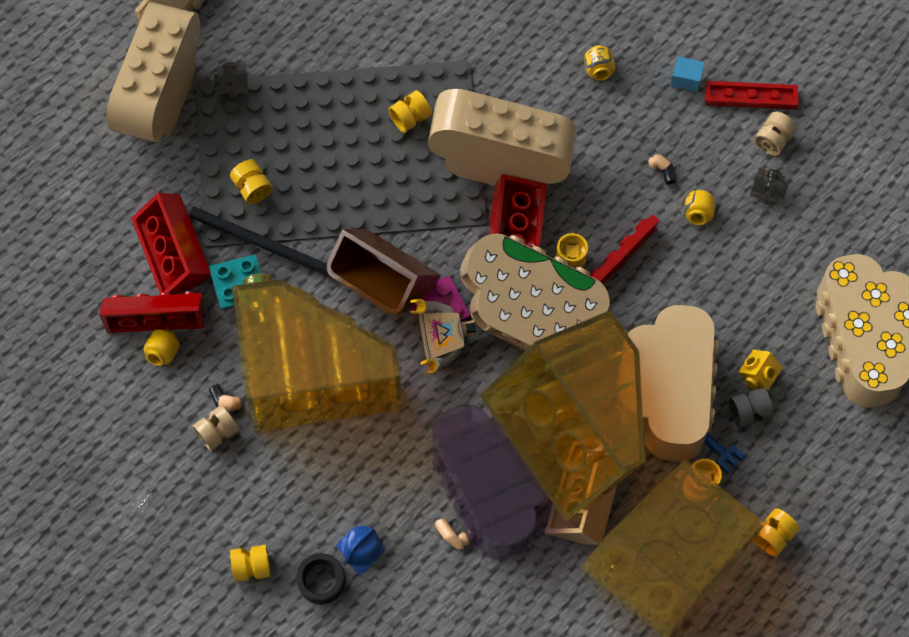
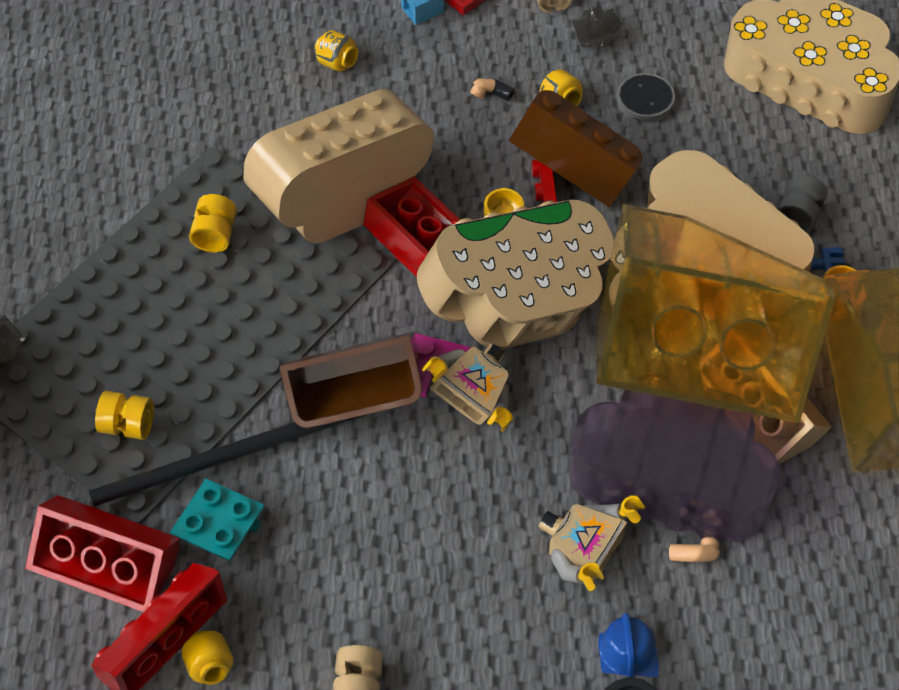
camera: 45 degrees left, 10 degrees down
arm [209,384,242,412] -> none
clear yellow slope [232,274,402,432] -> none
yellow brick [738,349,783,390] -> none
none -> reddish brown windscreen [509,90,642,207]
none -> torso [538,495,645,591]
none -> black tile [617,73,675,123]

